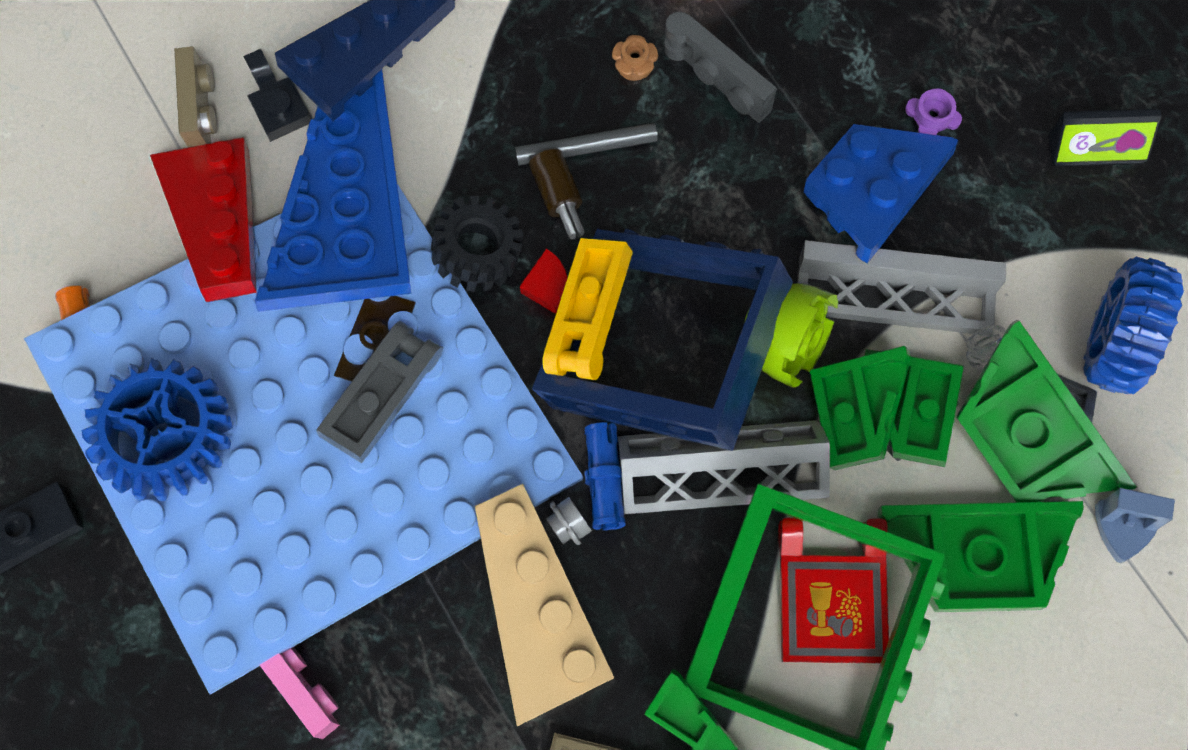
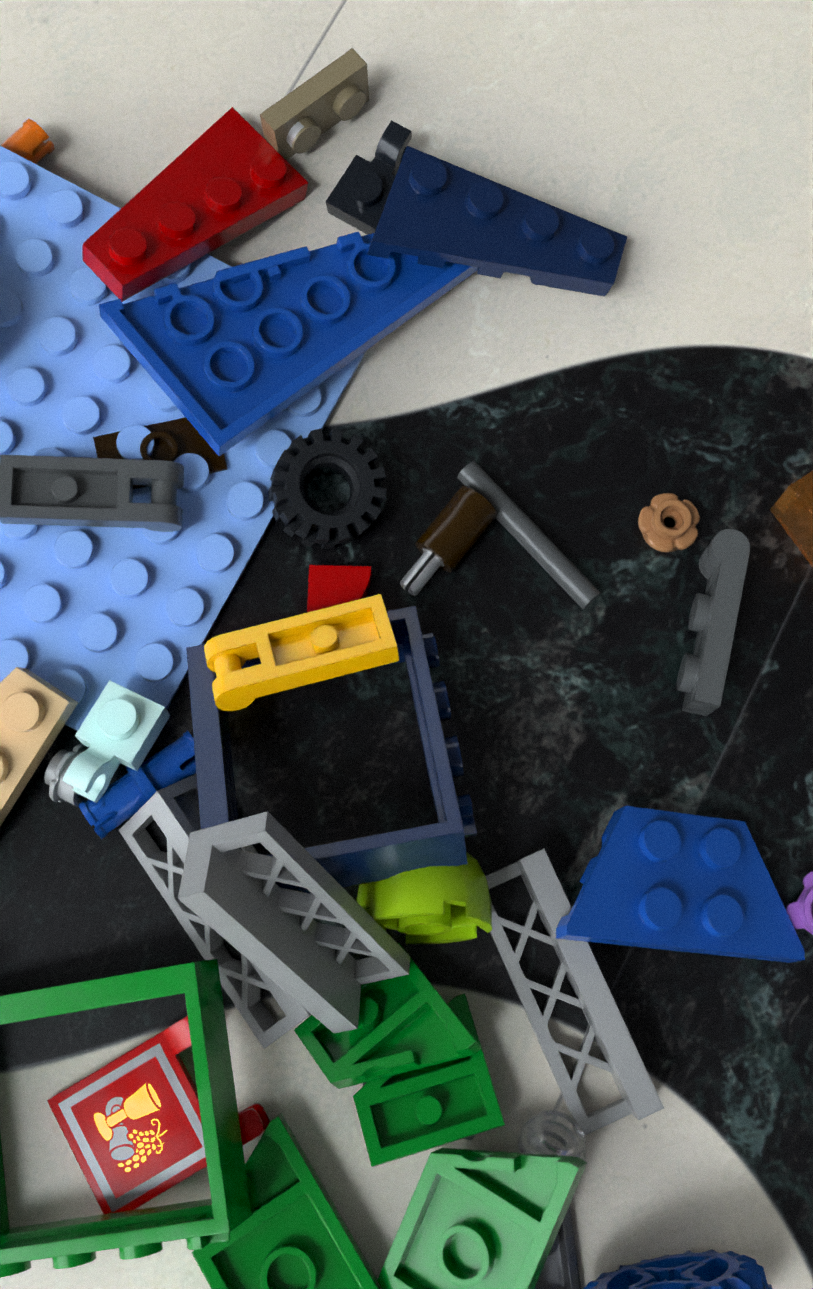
camera: 60 degrees right, 5 degrees up
none -> light aqua plate [63,680,170,803]
none -> light grey fence [178,811,410,1033]

